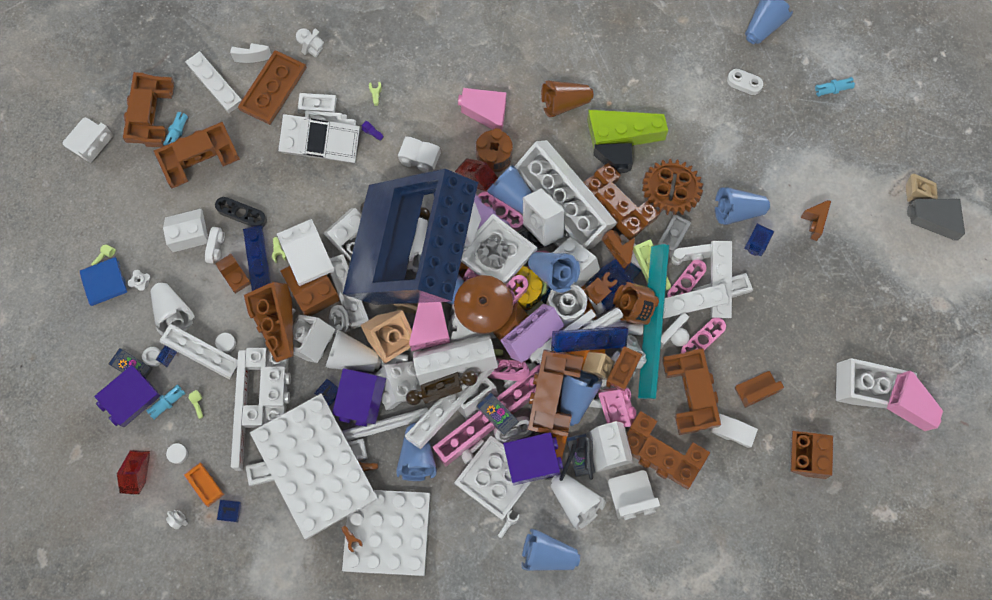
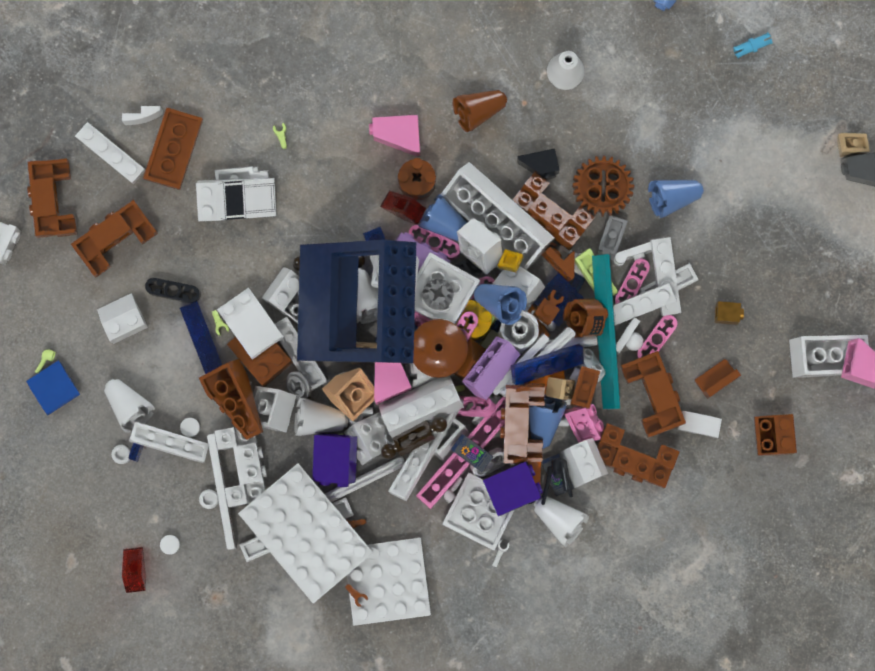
camera: 10 degrees left, 10 degrees up
dark purple brick [94,365,161,427] -> none
tile [108,348,153,378] -> none
white plate [128,270,151,291] -> none
medium azure pin [146,384,186,420] -> none
medium azure pin [163,112,188,146] -> none
white plate [166,510,188,529] -> none
orange tile [184,462,225,507] -> none
yellowish green hand [188,390,203,419] -> none
white plate [205,227,225,264] -> none
dark orange slope [215,254,251,294] -> none
clear blue tile [217,500,241,523] -> none
white hips [296,28,324,58] -> none
white plate [298,93,337,113] -> none
clear blue tile [314,379,338,407] -> none
dark purple piece [361,121,384,141] -> none
medium blue cone [396,423,437,481] -> none
white brick [398,136,441,172] -> none
medium blue cone [521,529,580,571] -> none
lime wedge [587,110,668,149] -> none
white bracket [608,470,660,521] -> none
white plate [727,69,763,95] -> none
clear blue brick [744,223,774,256] -> none
dark orange slope [801,200,831,241] -> none
none -> white tile [199,489,219,509]
none -> yellow tile [498,249,523,273]
none -> white cone [547,51,584,90]
none -> pearl gold brick [715,301,744,325]

